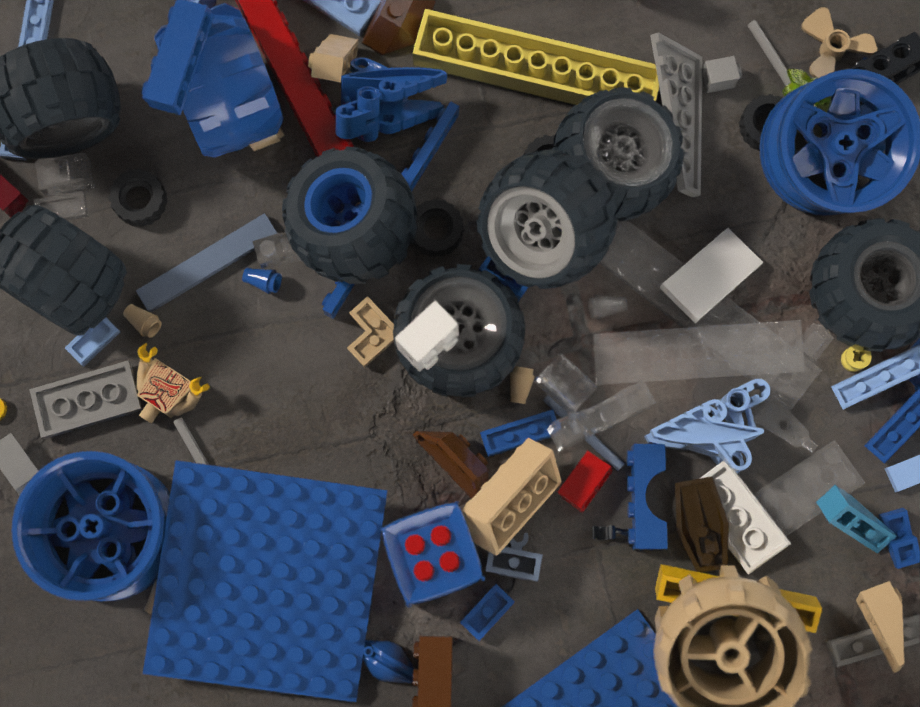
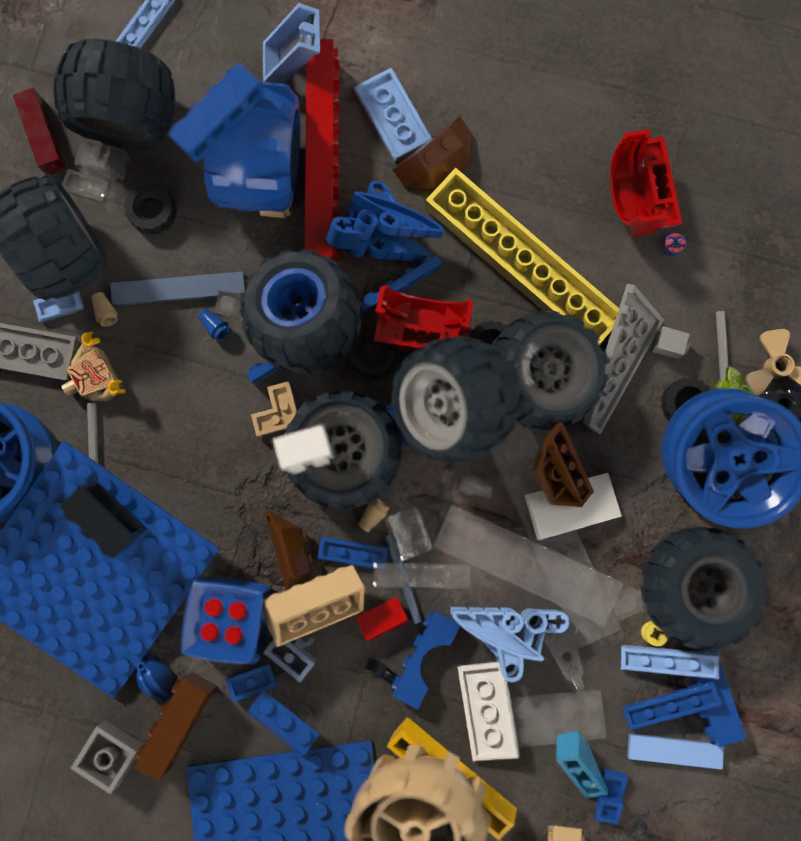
camera: 25 degrees right, 5 degrees up
tan brick [308,34,359,83] -> none
dark brown piece [675,476,729,572] -> none
none -> black piece [59,480,147,559]
none -> blue brick [247,690,319,757]
none -> red piece [374,285,474,354]
none -> reddish brown wedge [533,422,594,507]

